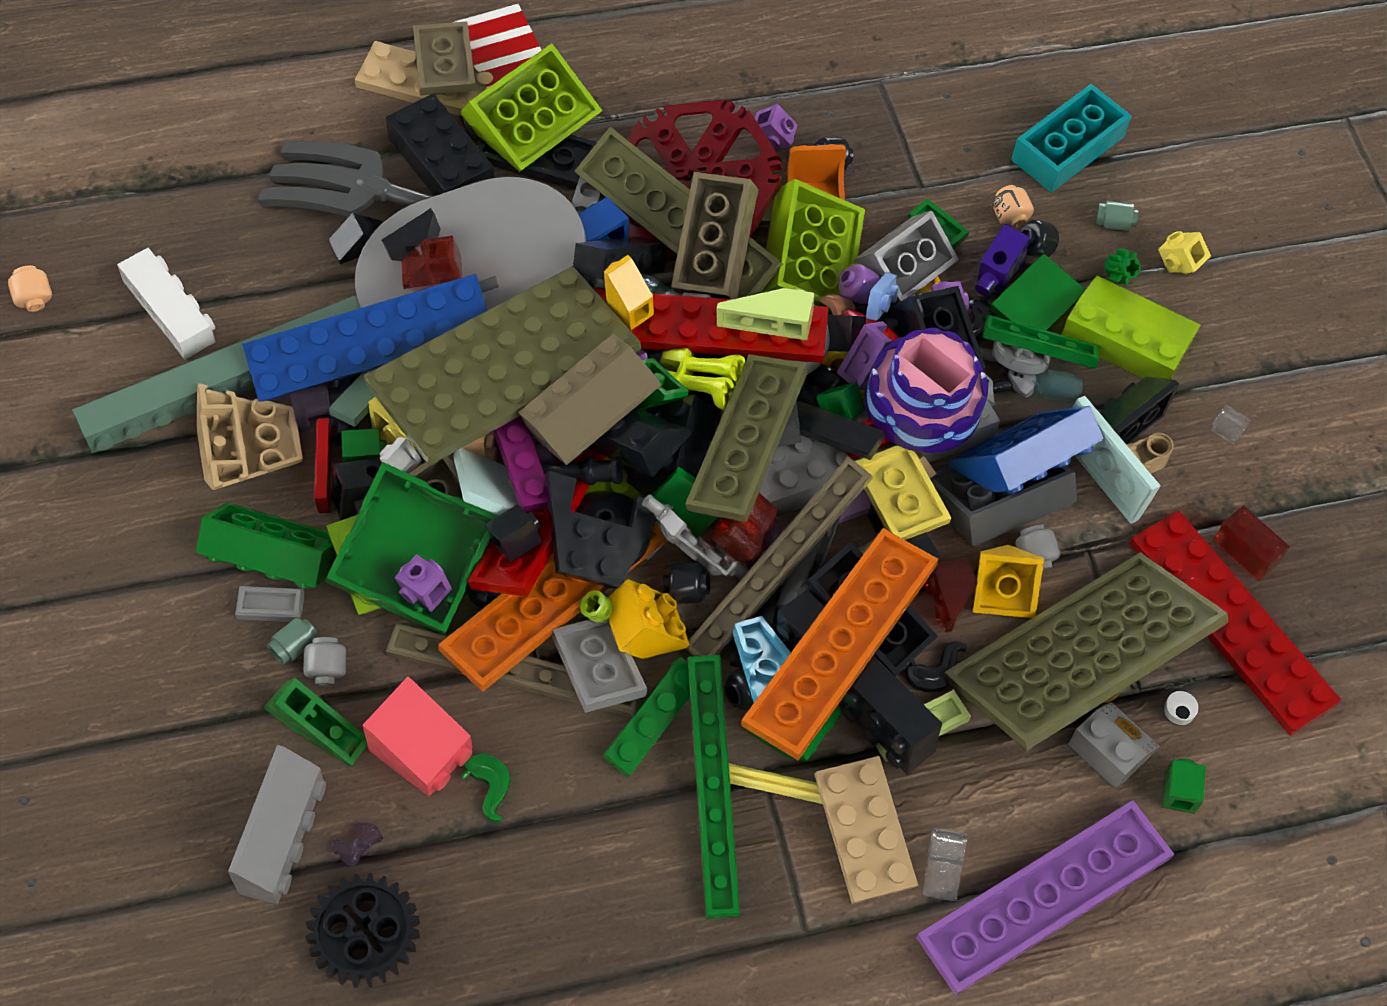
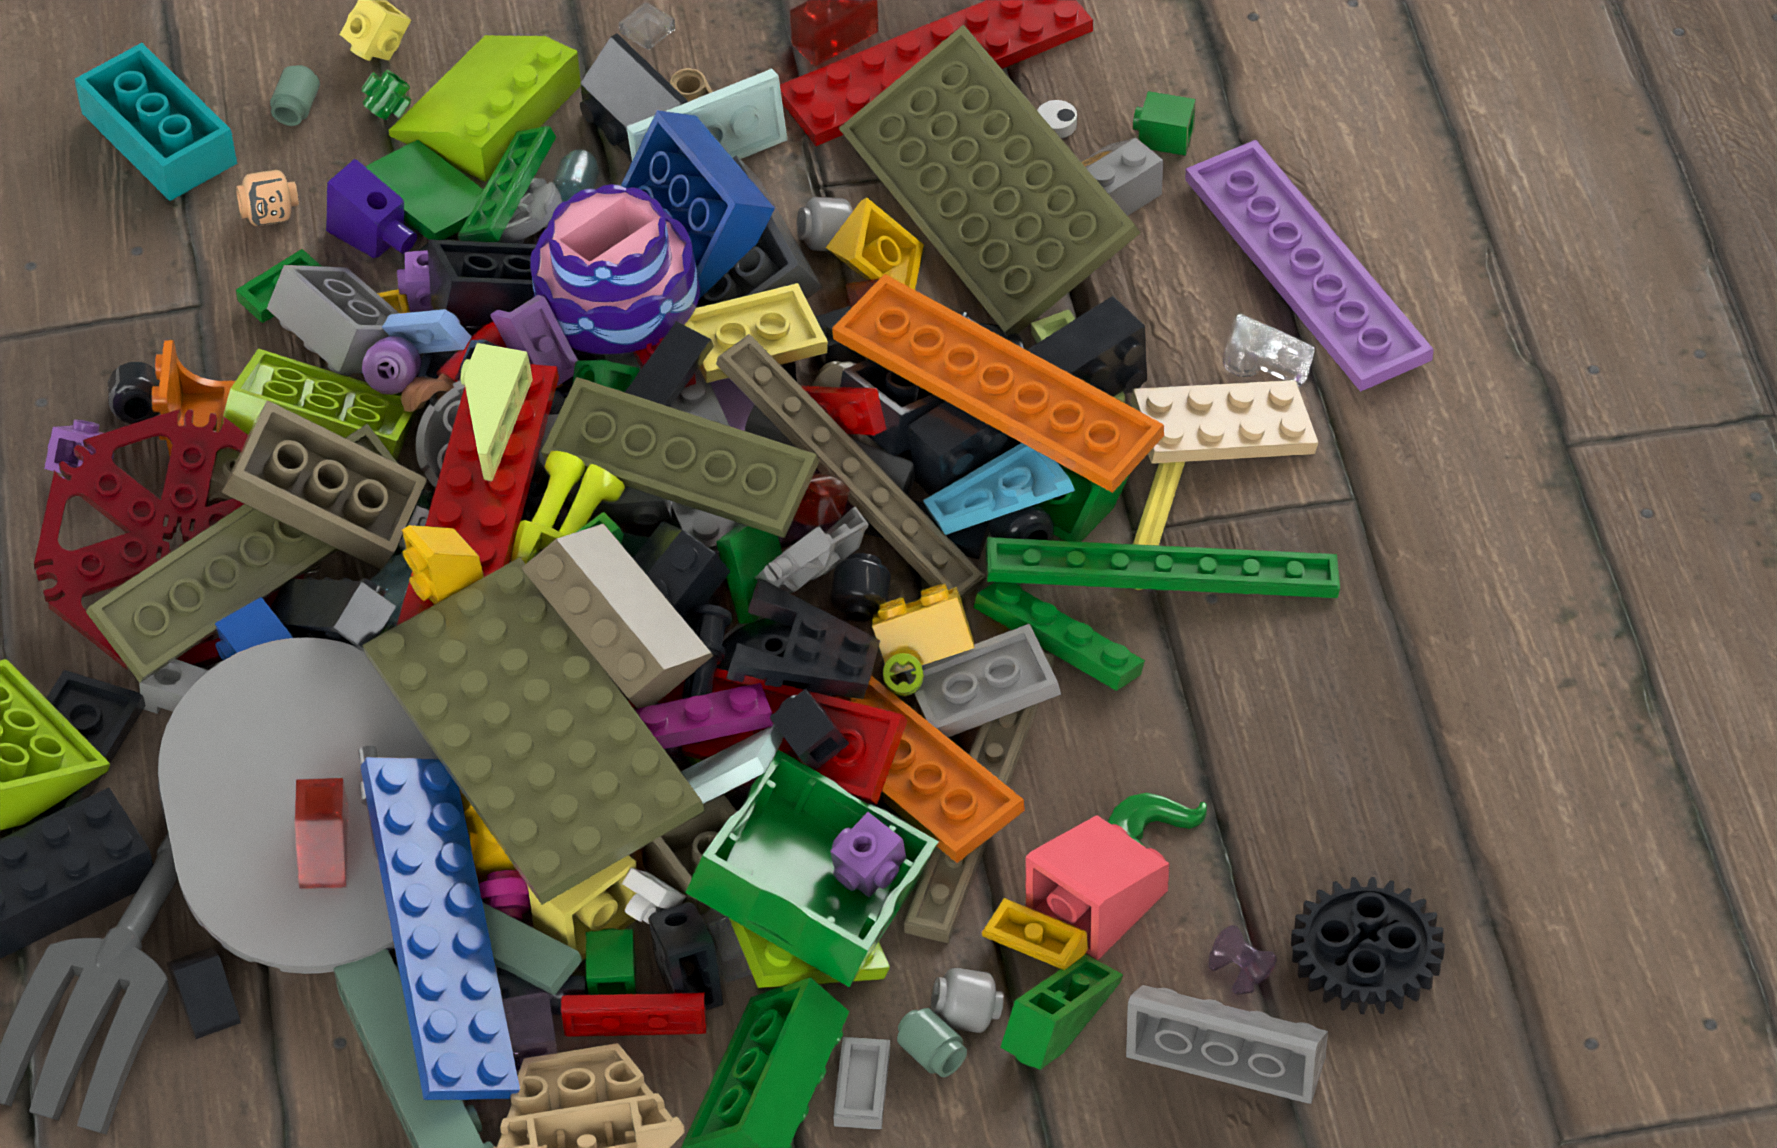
camera: 80 degrees left, 10 degrees down
black slope [381,208,441,263] -> none
black head [1019,219,1059,258] -> none
none -> red plate [801,386,887,435]
none -> yellow slope [982,898,1088,970]

